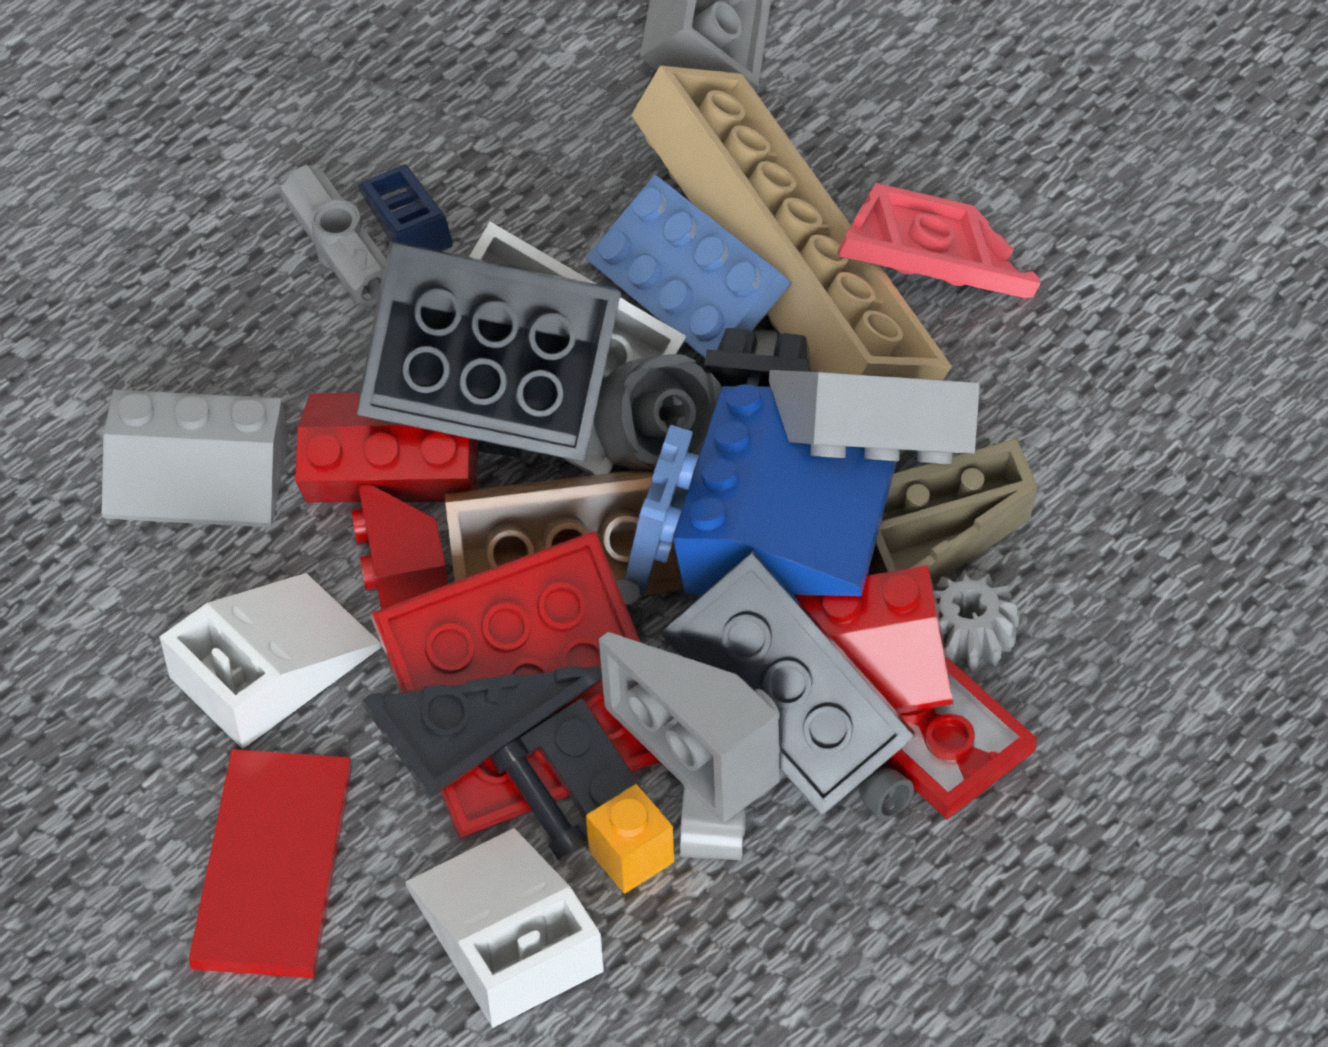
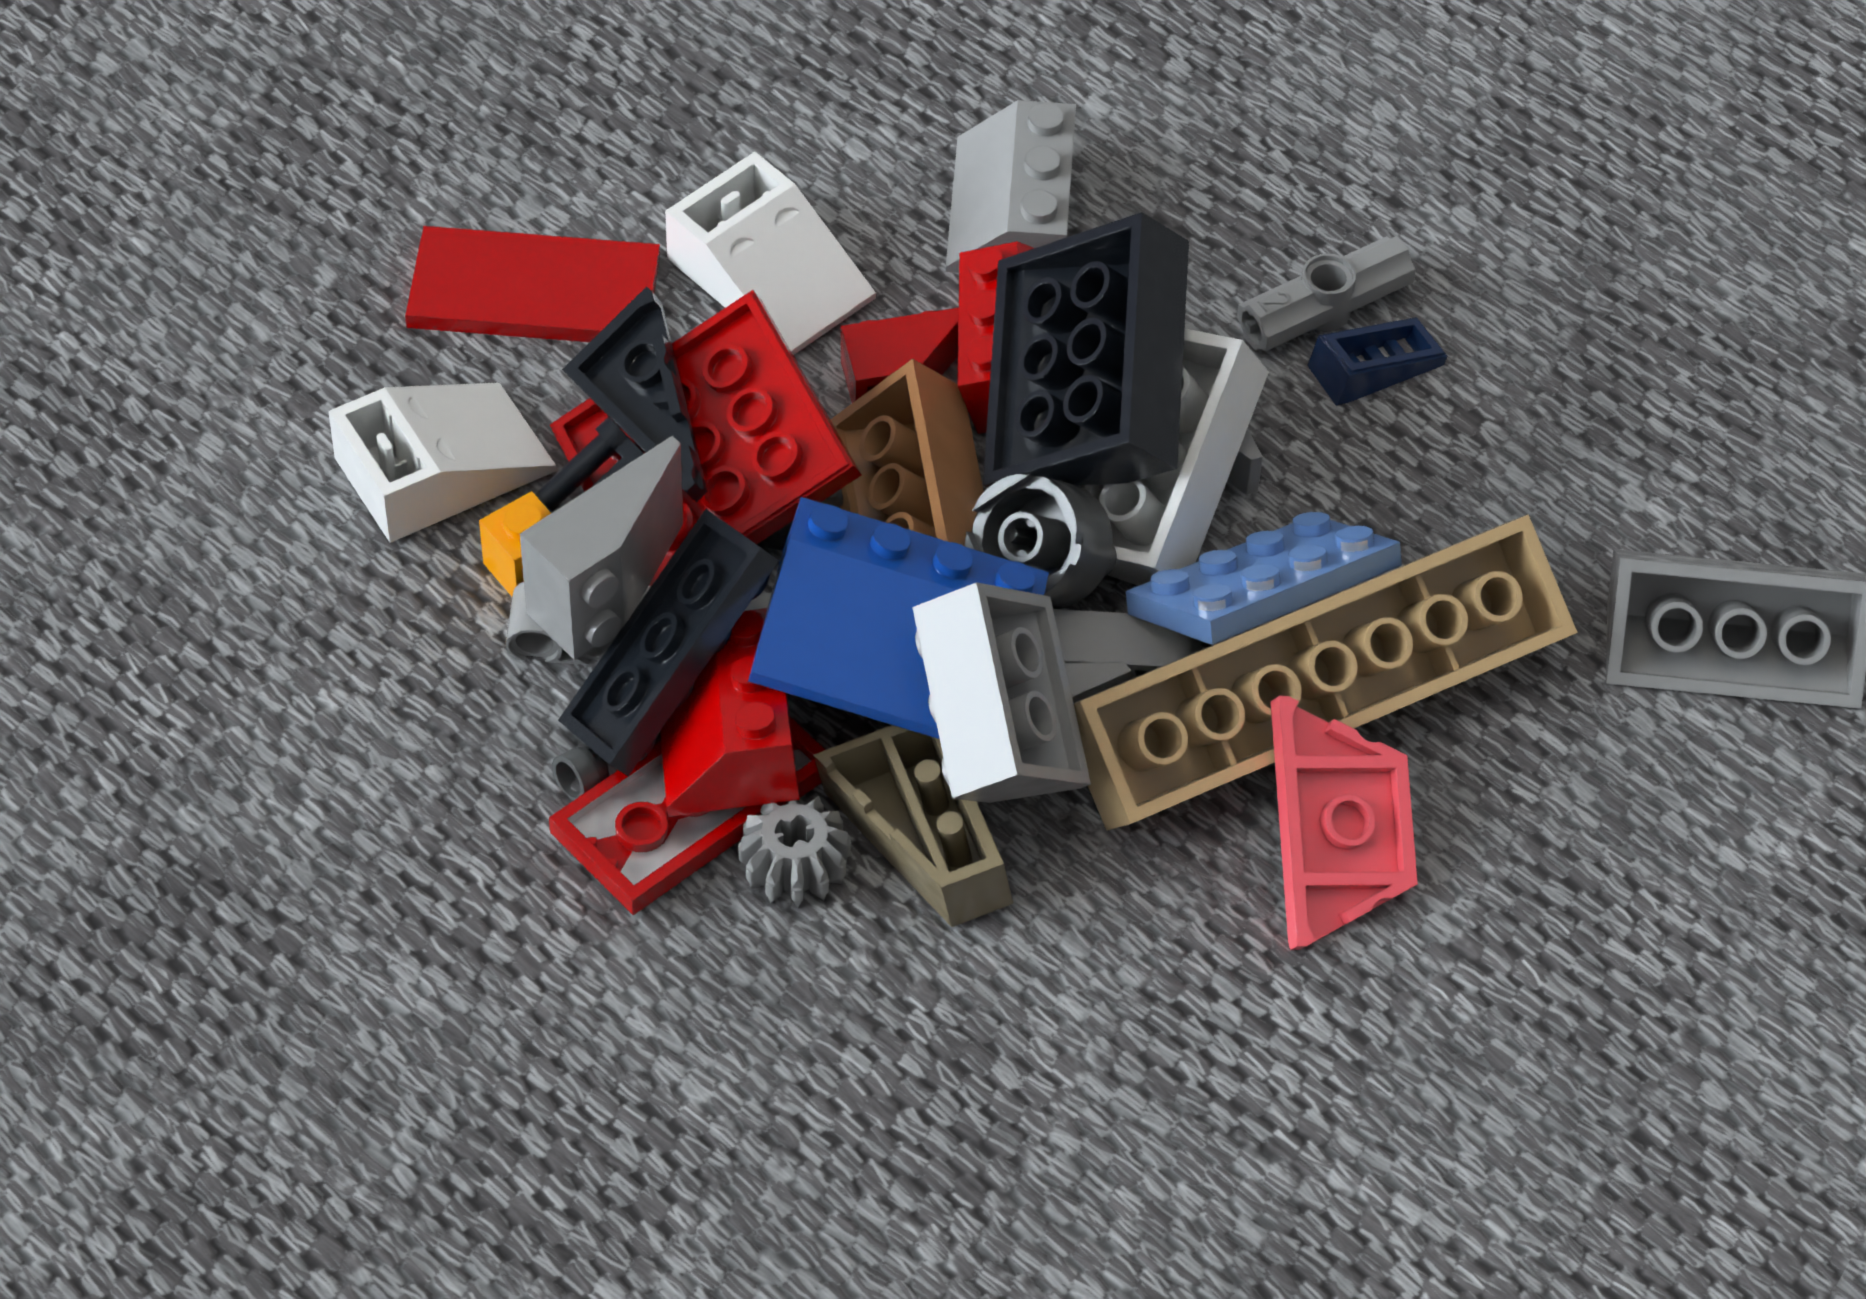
camera: 85 degrees right, 0 degrees up
medium blue wing [625,425,699,596] -> none
black hips [704,328,812,387] -> none

